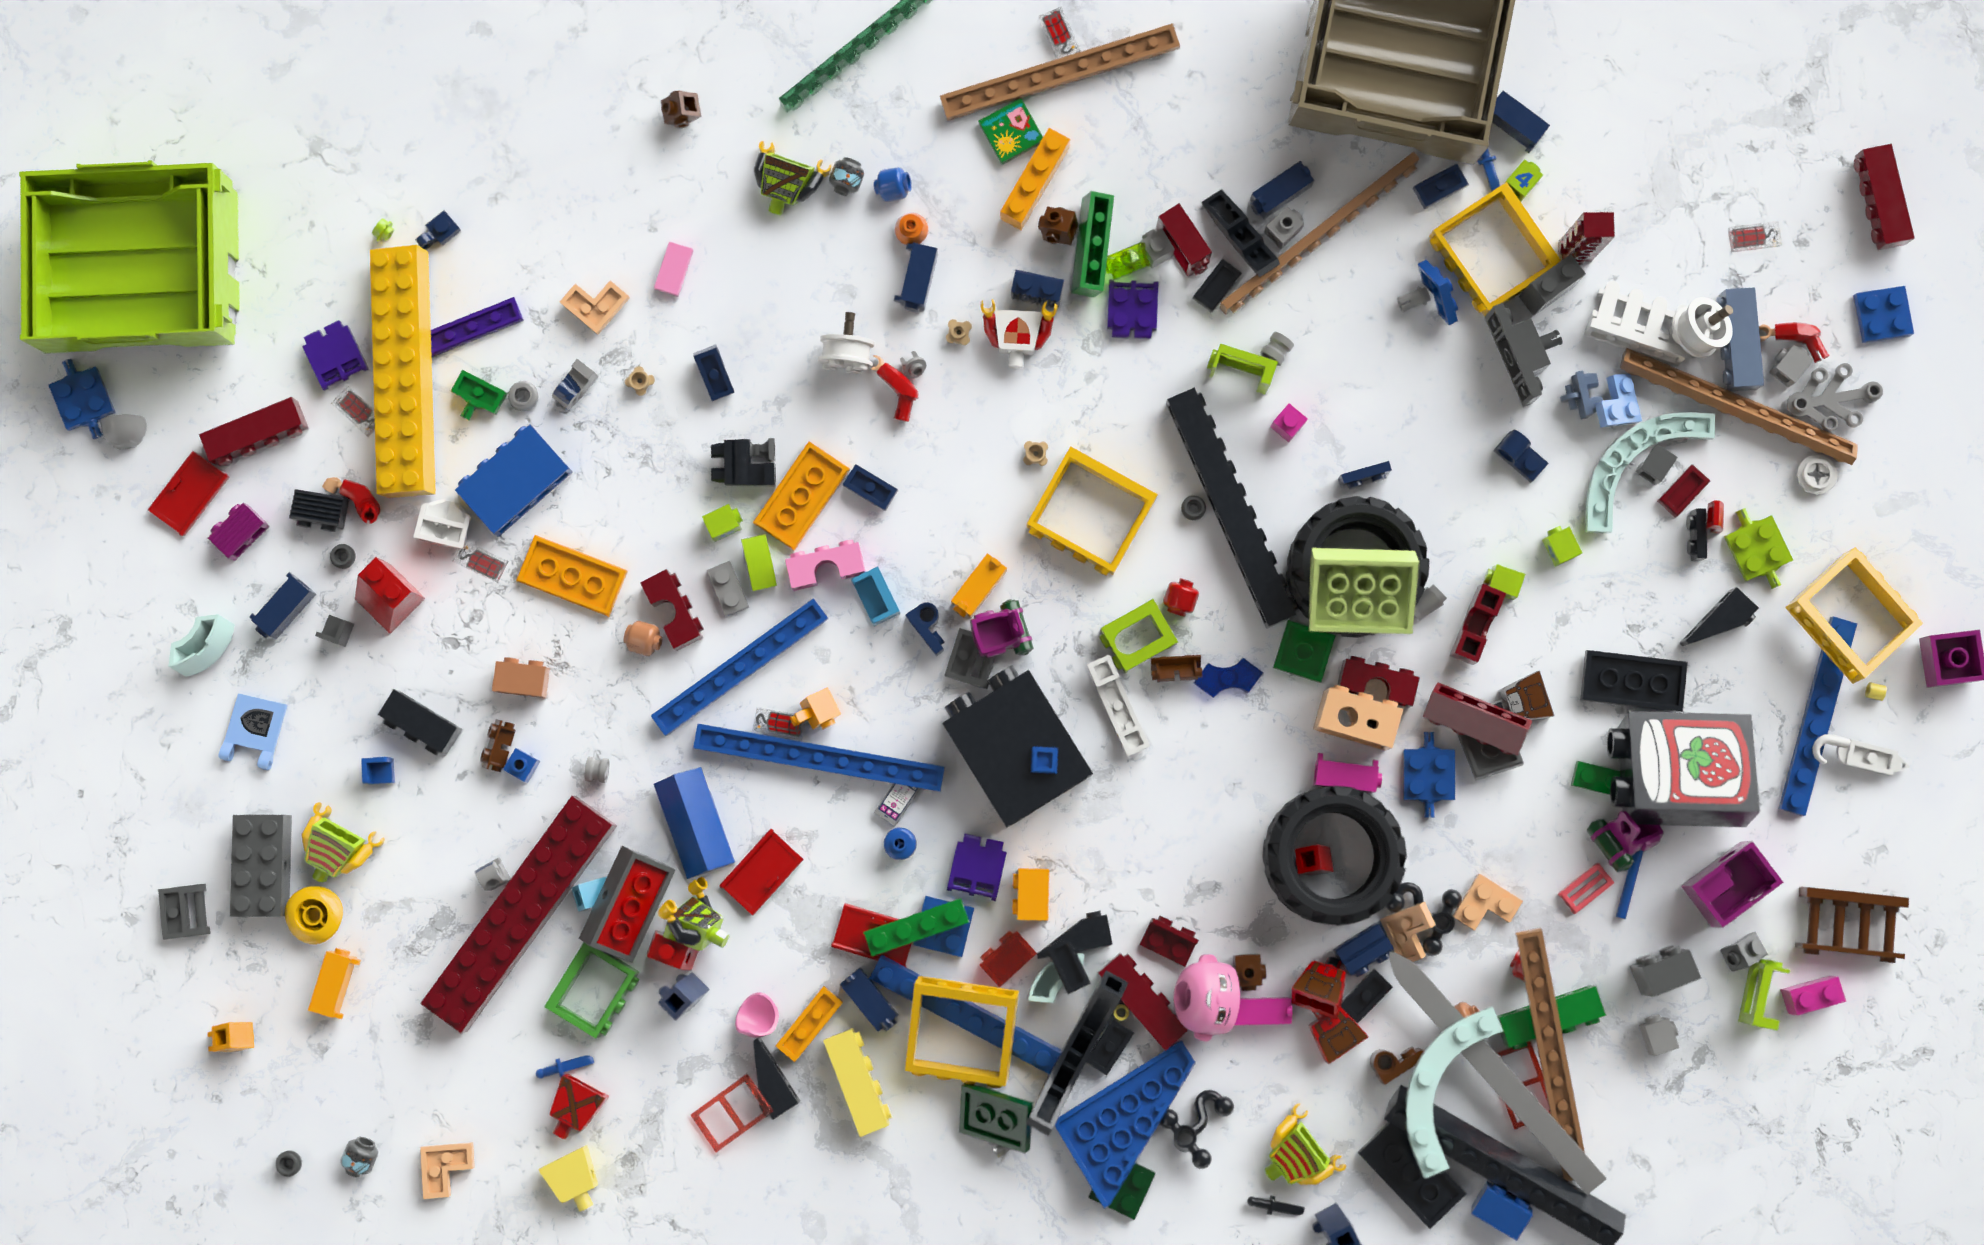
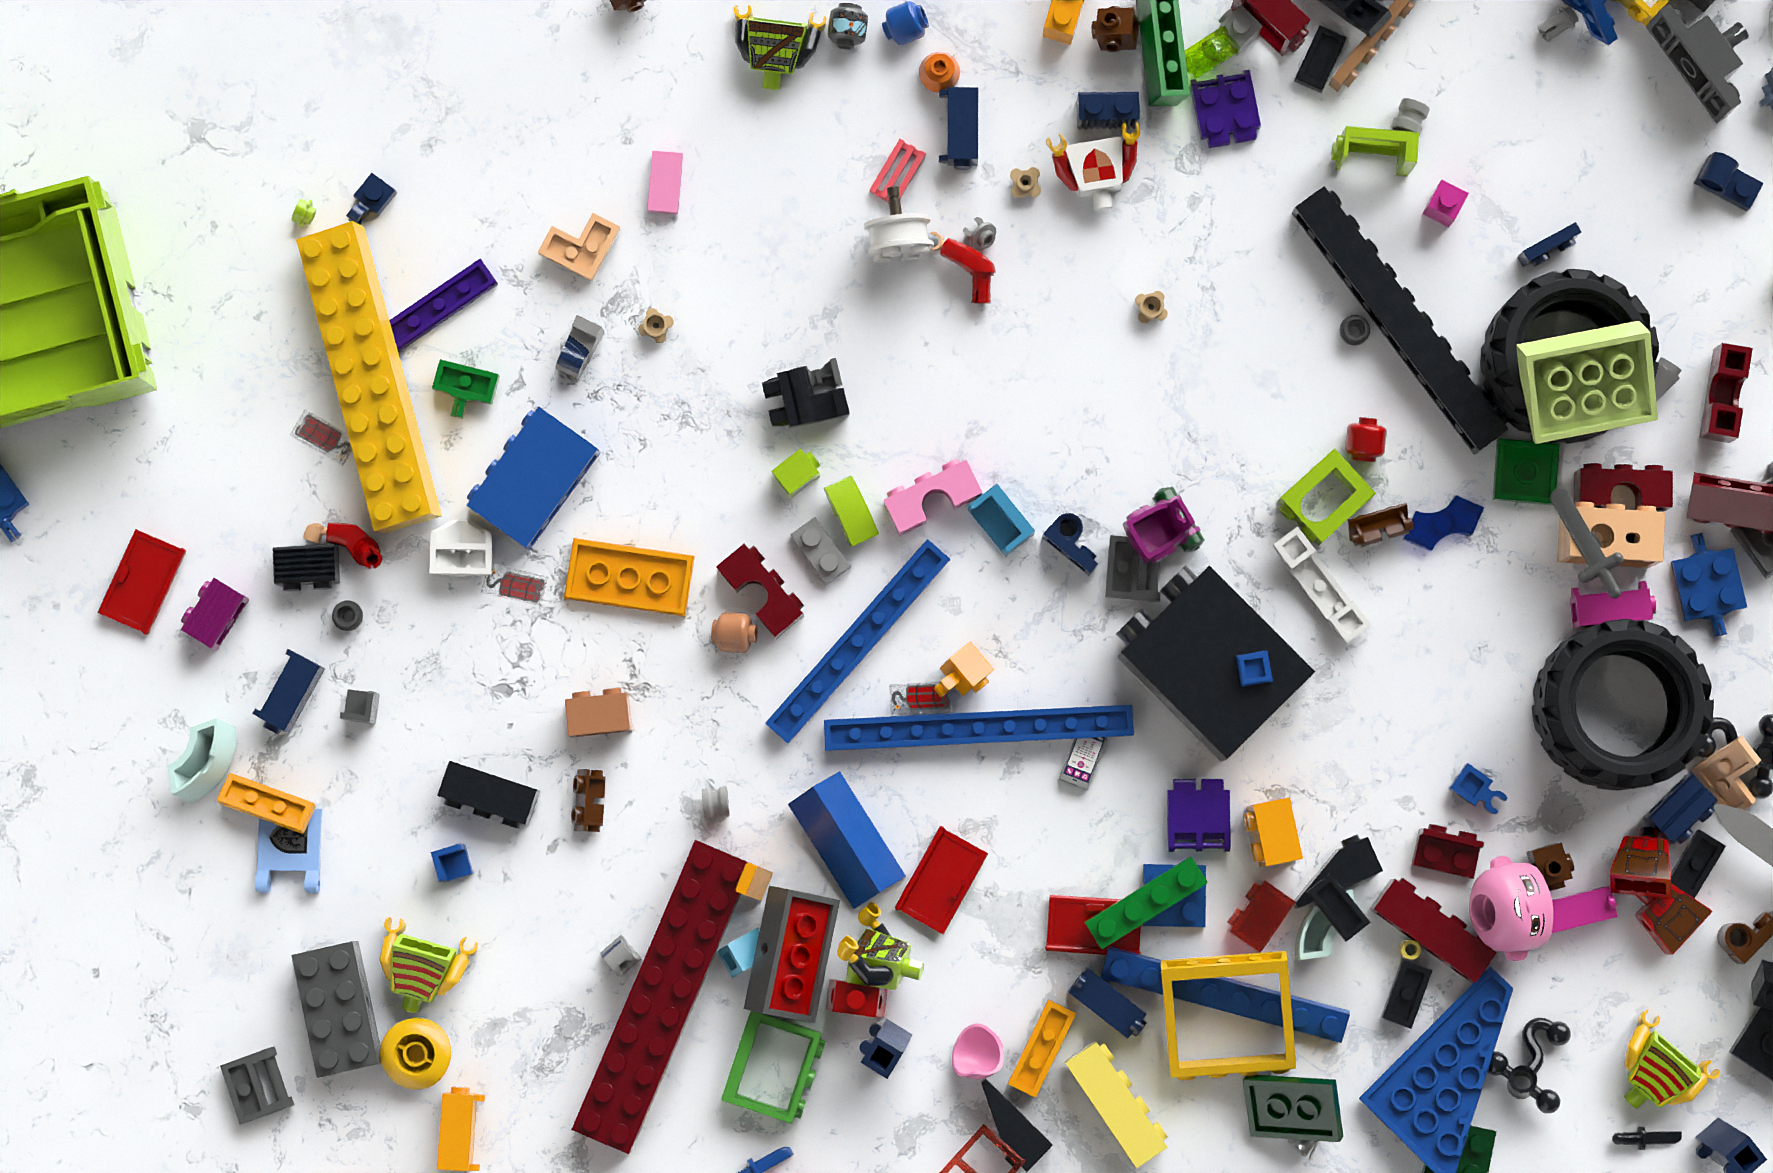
camera: 15 degrees left, 0 degrees up
light grey helmet [100,414,147,450] -> none
dark red brick [199,397,309,466] -> none
dark purple plate [302,320,369,391] -> none
red slope [354,557,426,634] -> none
blue plate [503,748,541,783] -> none
light grey piece [508,381,538,411] -> none
dark blue plate [693,344,735,401] -> none
light orange tile [753,441,850,551] -> none
dark blue plate [843,464,898,512] -> none
blue head [884,827,917,860] -> none
light orange brick [951,553,1007,618] -> none
yellow window [1026,446,1158,576] -> none
black arch [1026,970,1129,1136] -> none
red brick [1295,844,1334,876] -> none
lime brick [1483,564,1526,600] -> none
none -> light orange plate [217,773,316,834]
none -> light orange tile [735,862,773,901]
none -> coral tile [869,139,926,202]
none -> blue plate [1448,763,1508,814]
none -> dark grey sword [1550,488,1624,598]

